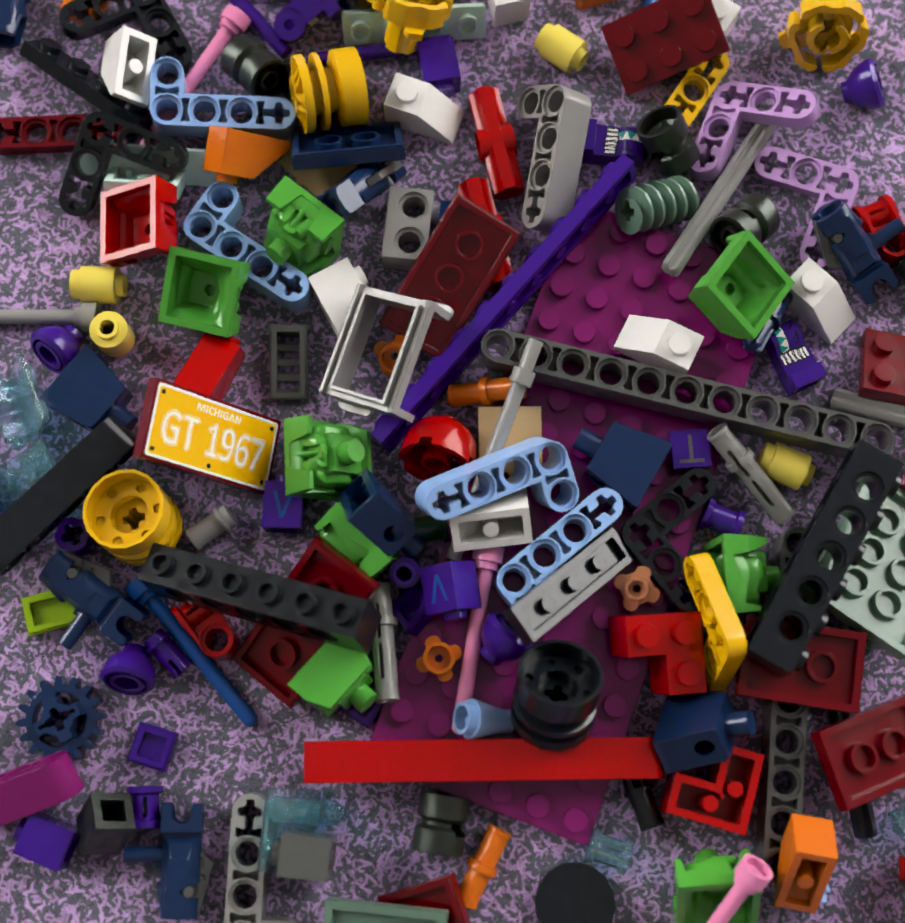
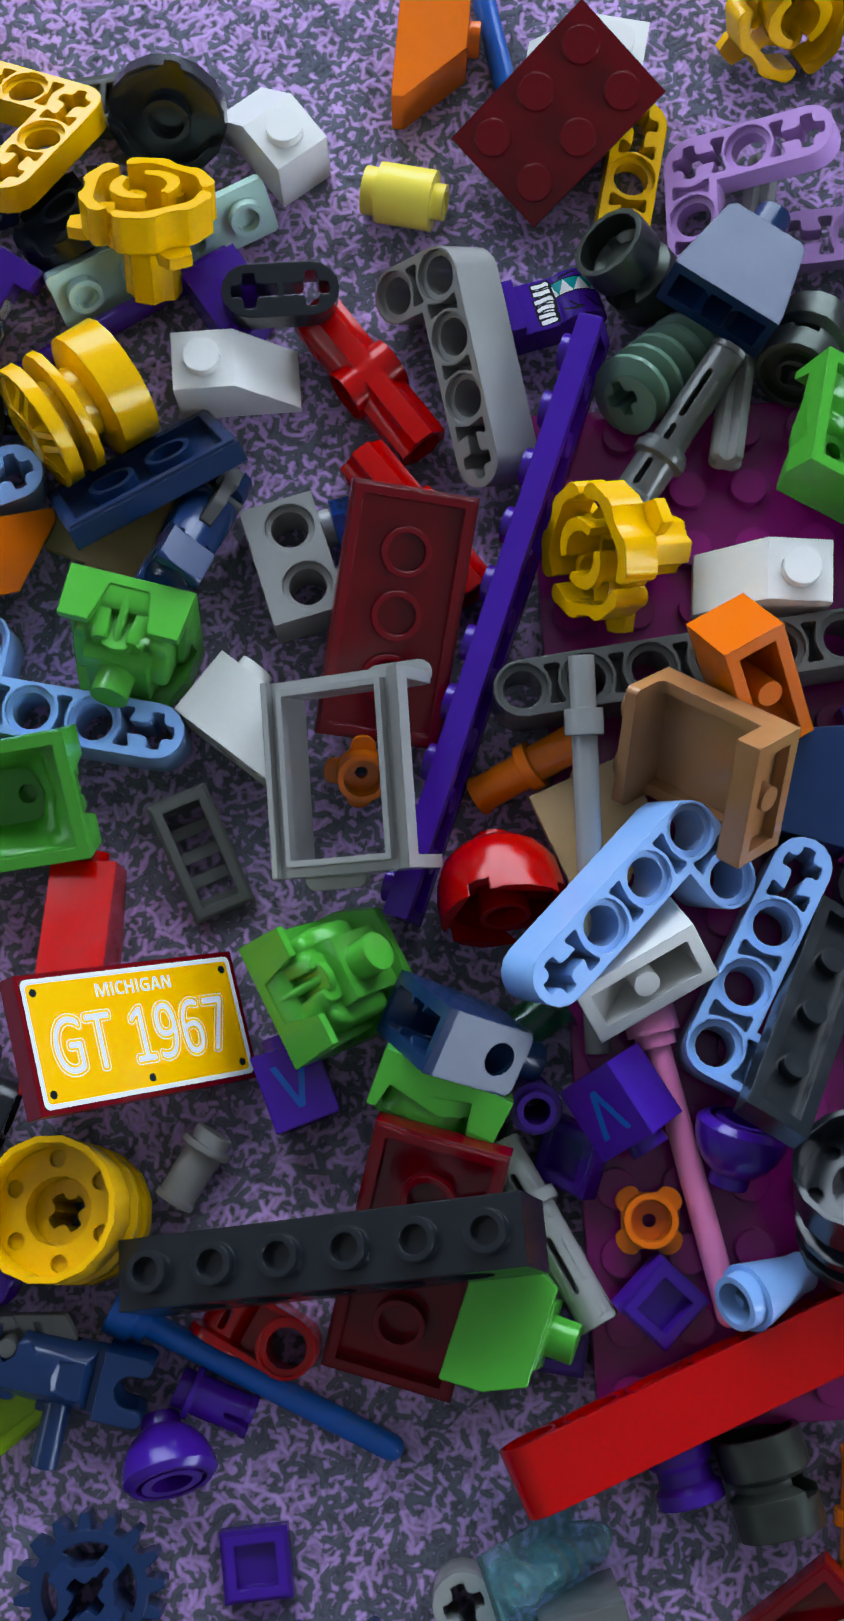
camera: 20 degrees left, 0 degrees up
none -> black beam [221,261,339,329]
none -> yellow piece [541,479,692,633]
none -> dark grey pin [611,337,747,503]
none -> dark purple tile [611,1250,710,1353]
none -> medium nougat panel [612,667,801,869]
none -> dark purple wheel [648,1440,725,1513]
none -> torso [656,201,805,359]
none -> orange slope [686,593,814,738]

